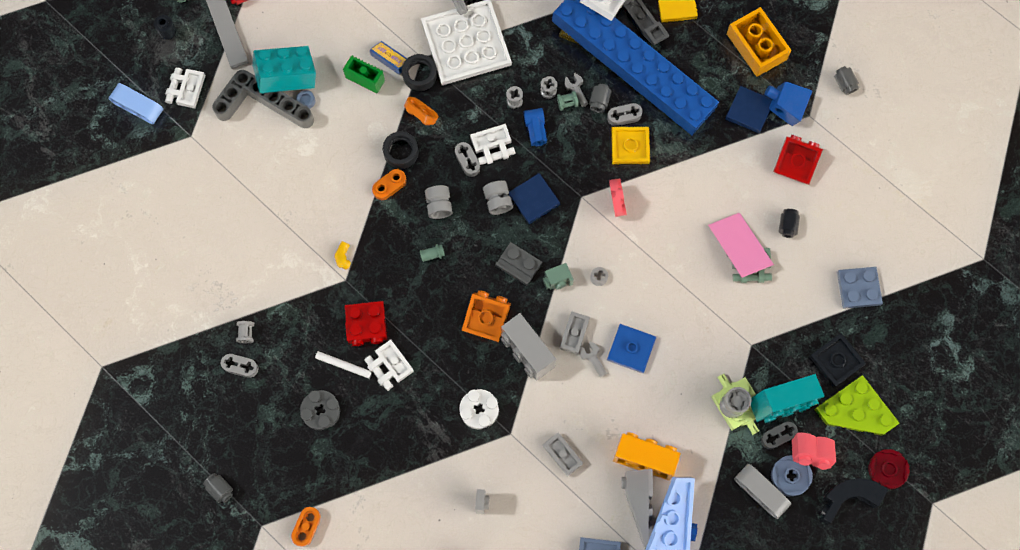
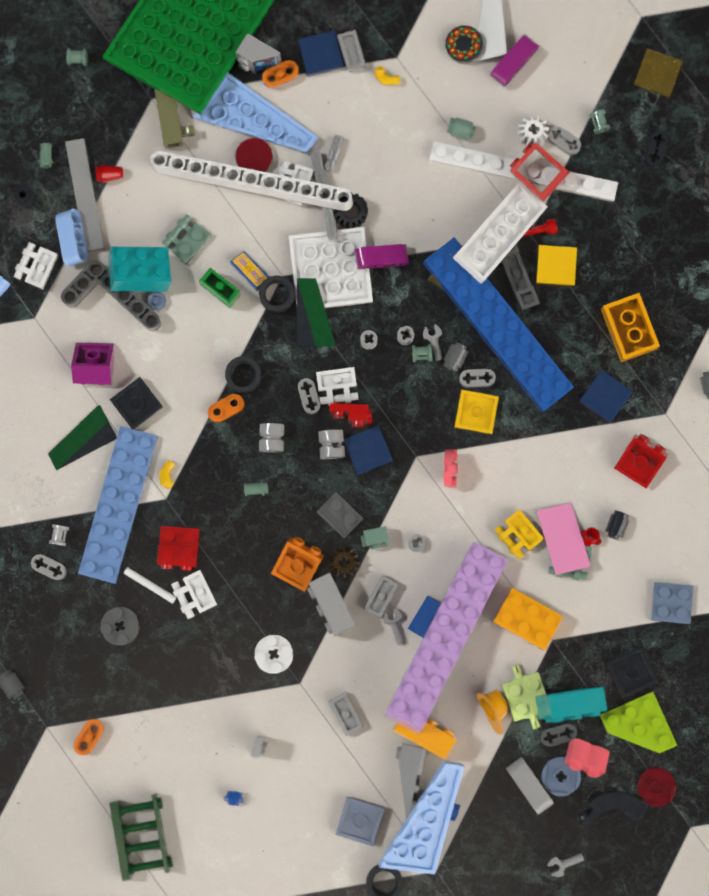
camera: 10 degrees right, 10 degrees up
orange plate [404,97,438,125] -> none
blue piece [524,108,547,147] -> none
light grey wheel [719,387,752,418] -> none
blue torso [764,82,812,126] -> none
none -> dark green sticker [48,405,117,471]
none -> light blue beam [55,209,88,267]
none -> magenta slope [71,342,114,385]
none -> medium blue plate [78,426,158,584]
none -> black plate [109,377,164,430]
none -> sand green plate [162,214,211,264]
none -> dark green sticker [297,278,335,347]
none -> dark brown gear [328,546,361,579]
none -> red plate [329,403,372,428]
none -> magenta beam [354,244,409,269]
none -> lavender brick [384,541,508,734]
none -> light orange piece [476,690,508,735]
none -> light orange brick [492,588,563,651]
none -> yellow plate [494,509,544,560]
none -> red plate [580,527,602,547]

